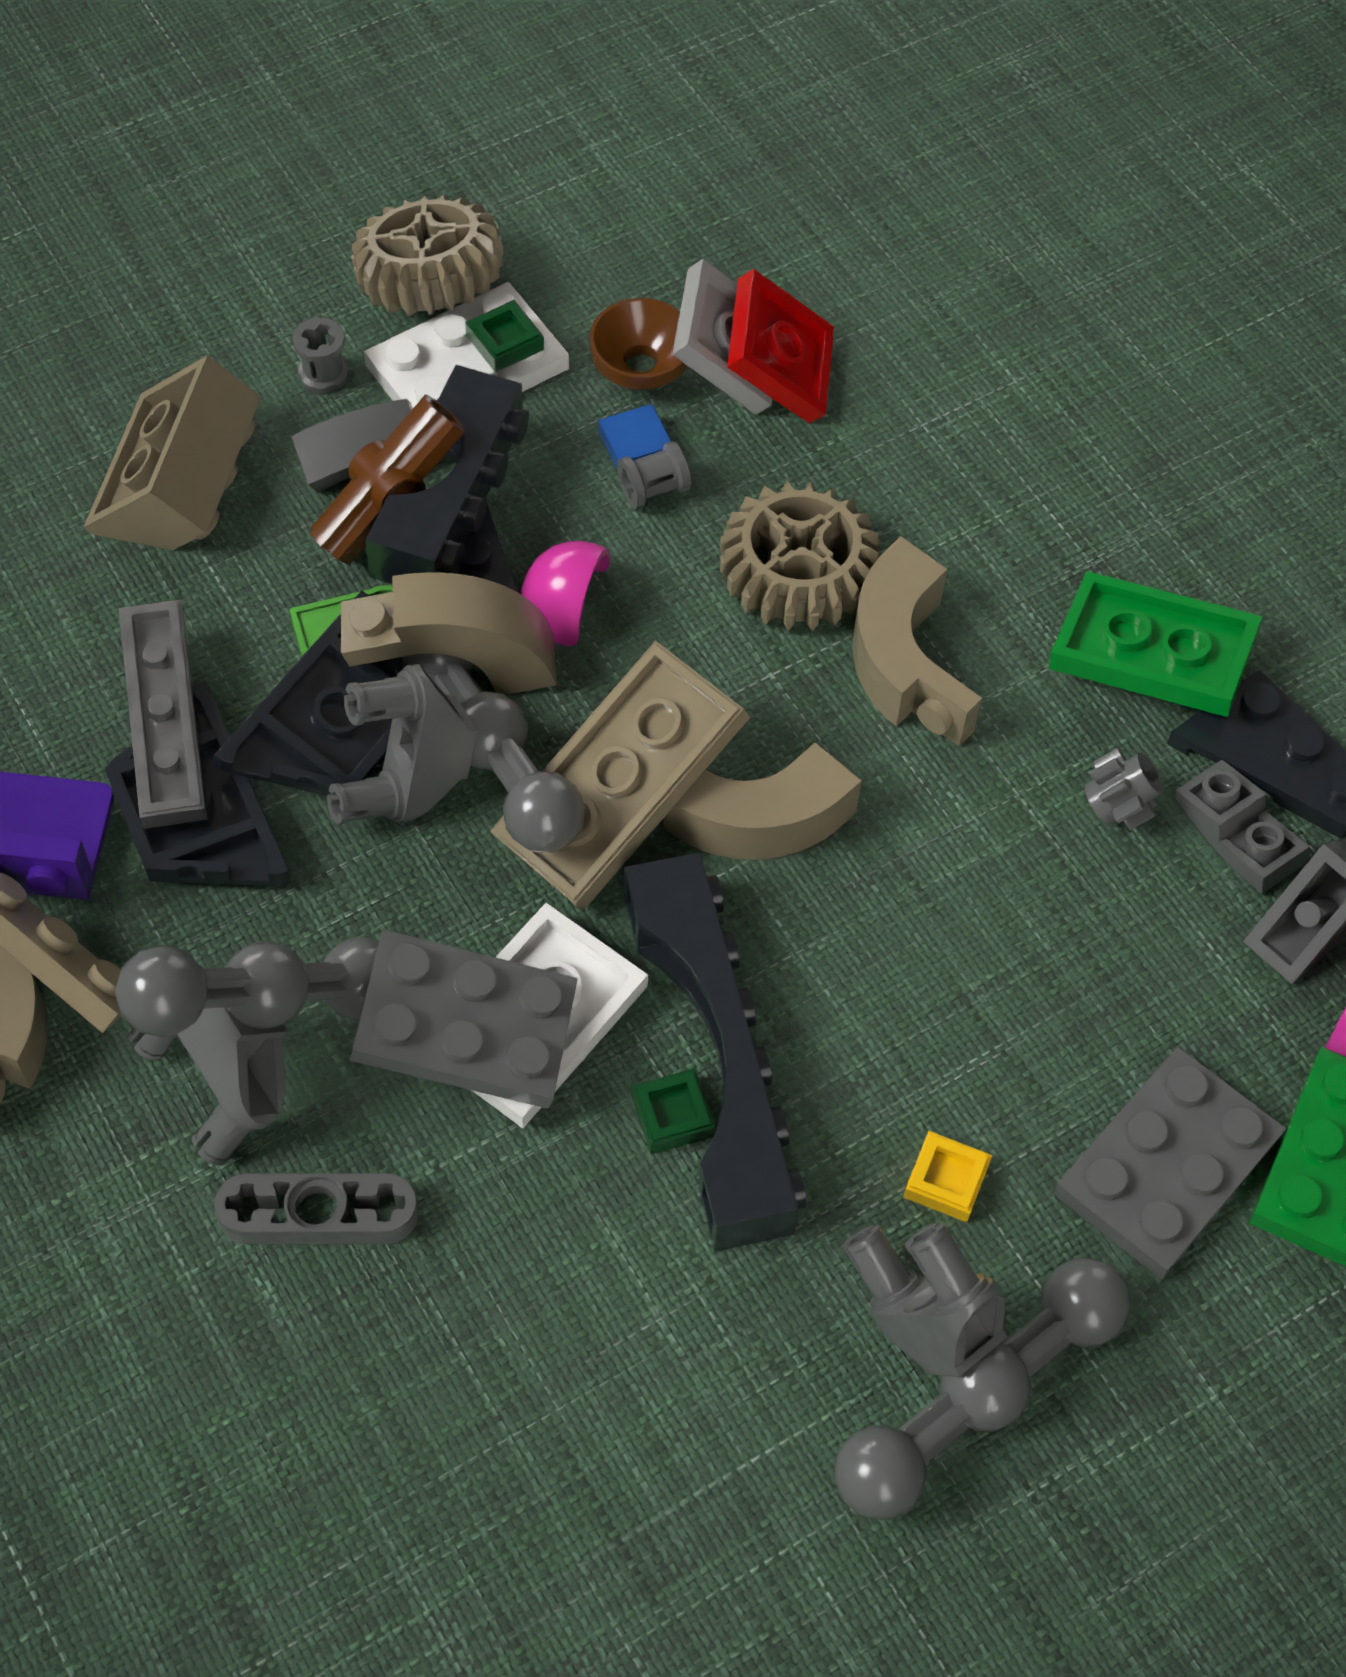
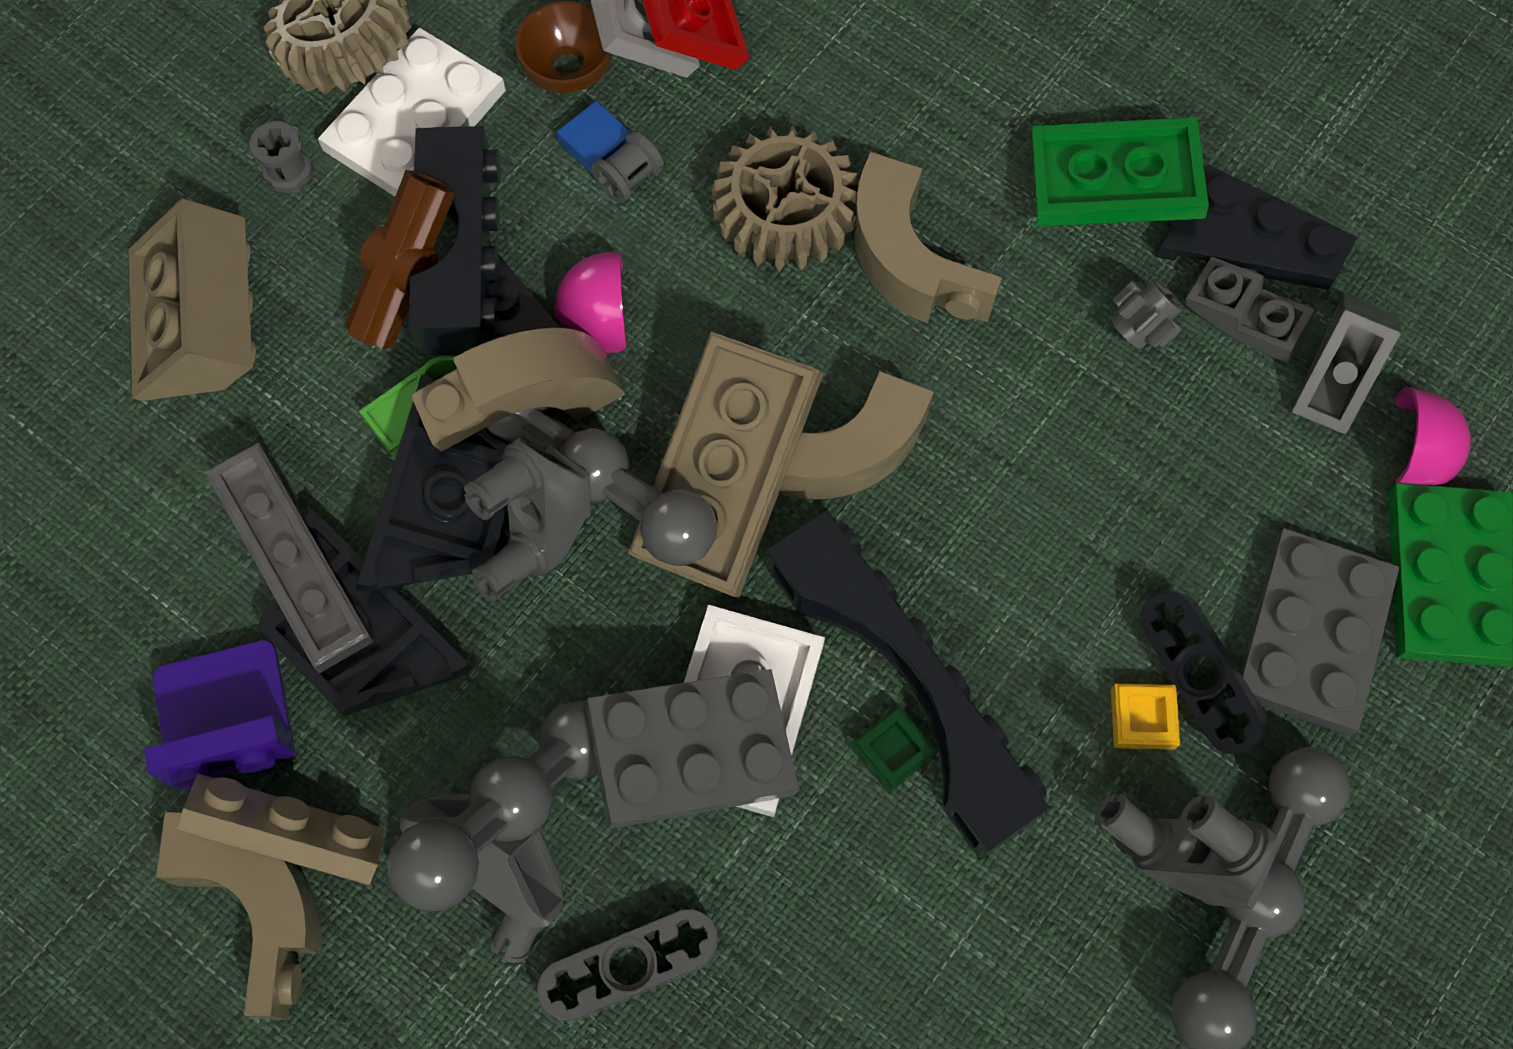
camera: 20 degrees left, 10 degrees up
dark grey slope [291,398,413,493] -> none
dark green tile [465,300,544,373] -> none
none -> black beam [1141,592,1268,754]

